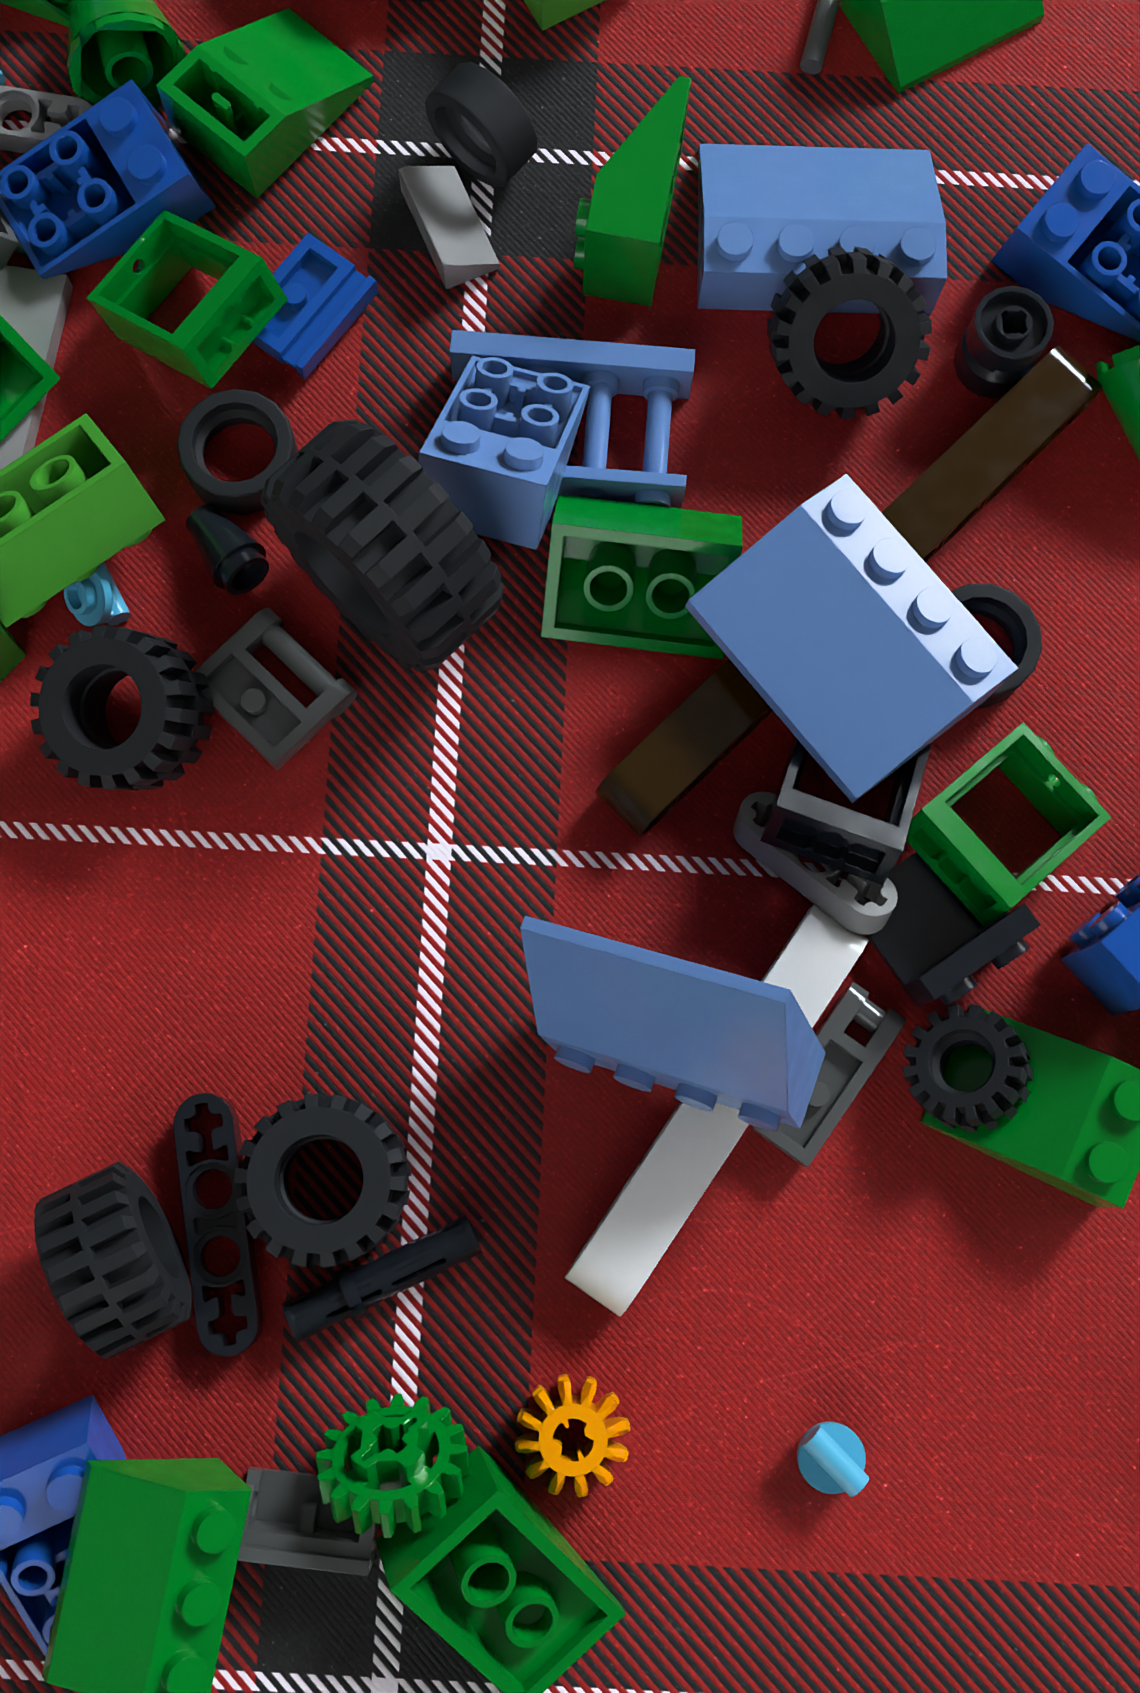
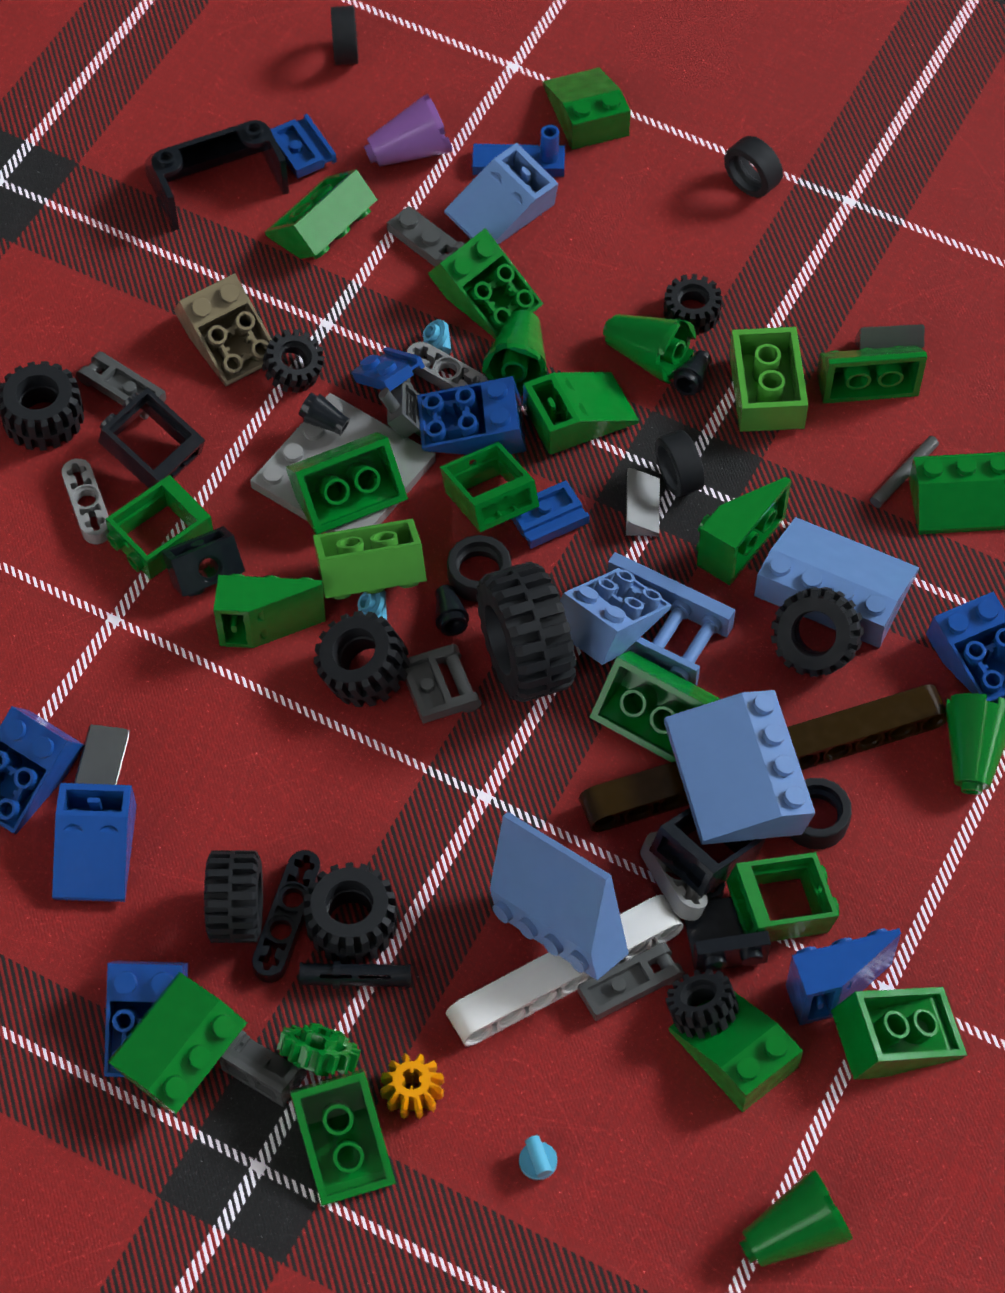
camera: 30 degrees right, 20 degrees down
black wheel [954,285,1054,399] -> none

